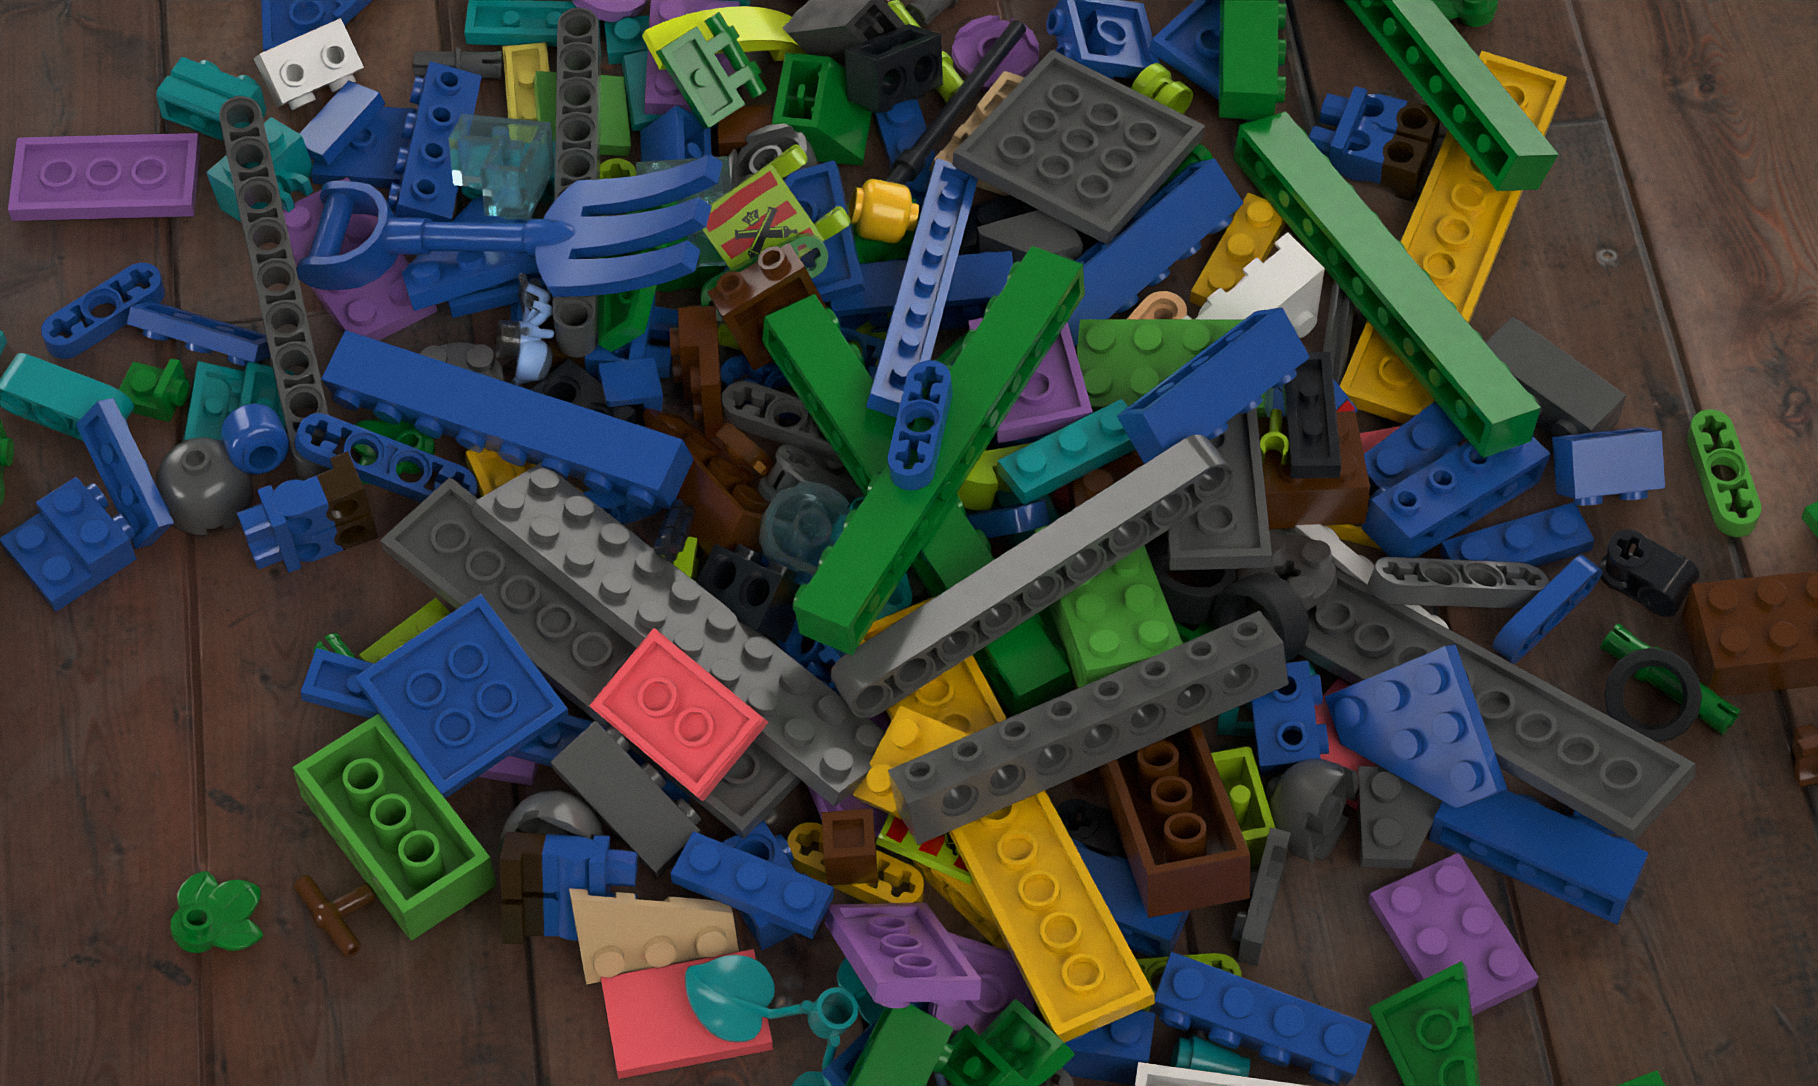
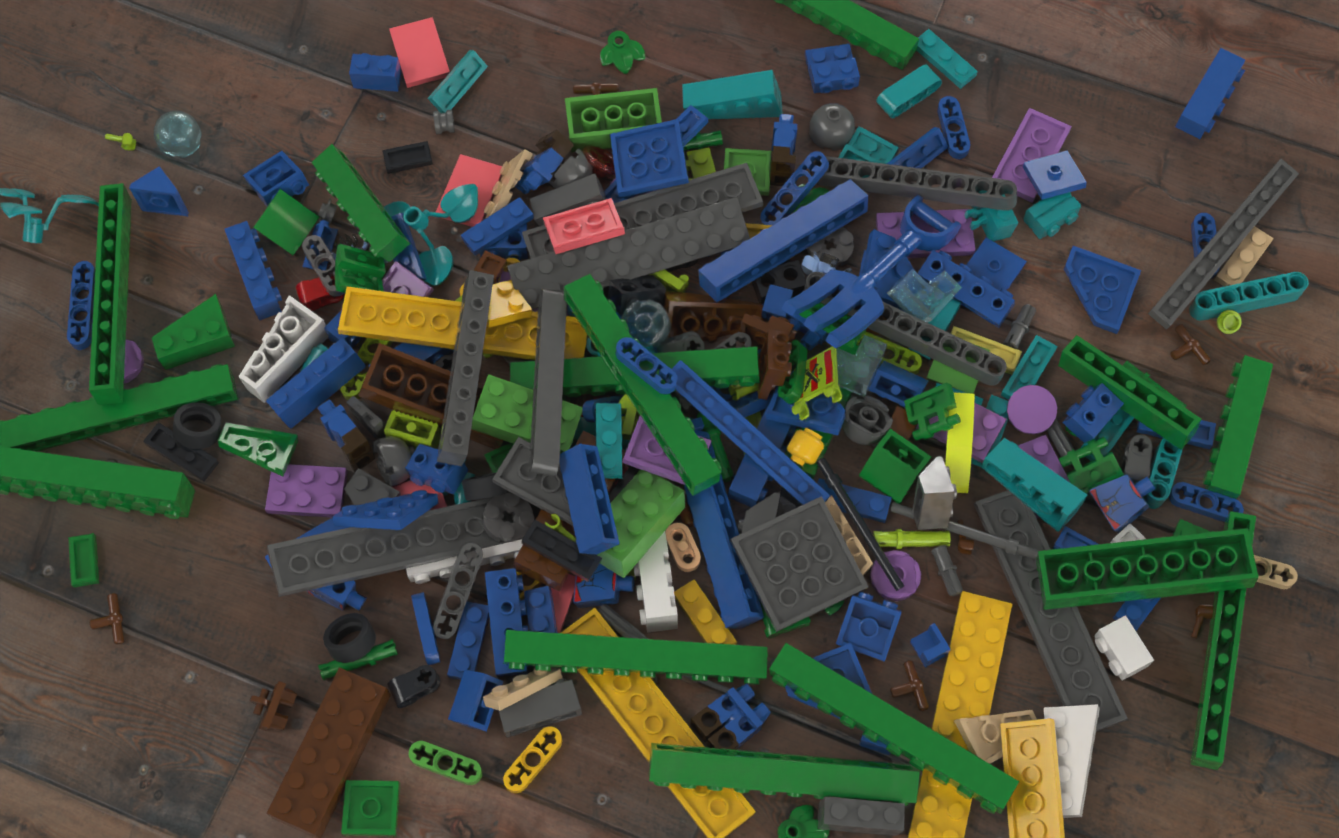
camera: 120 degrees right, 10 degrees up
blue plate [76,398,174,549] -> none
green bracket [119,358,190,423] -> none
blue head [221,403,289,475] -> none
white brick [254,18,364,110] -> none
tile [299,80,386,166] -> none
black axle [654,499,695,562] -> none
clear orange tile [716,422,774,477] -> none
medium lavender plate [825,903,982,1008] -> none
black brick [845,24,943,113] -> none
lime wheel [1131,63,1193,114] -> none
none -> hips [318,400,375,472]
none -> tan plate [483,667,562,711]
none -> yellow beam [503,726,562,793]
none -> clear red piece [582,146,615,178]
none -> teal wedge [682,70,783,119]
none -> bright green plate [724,148,772,196]
none -> plate [1023,150,1087,200]

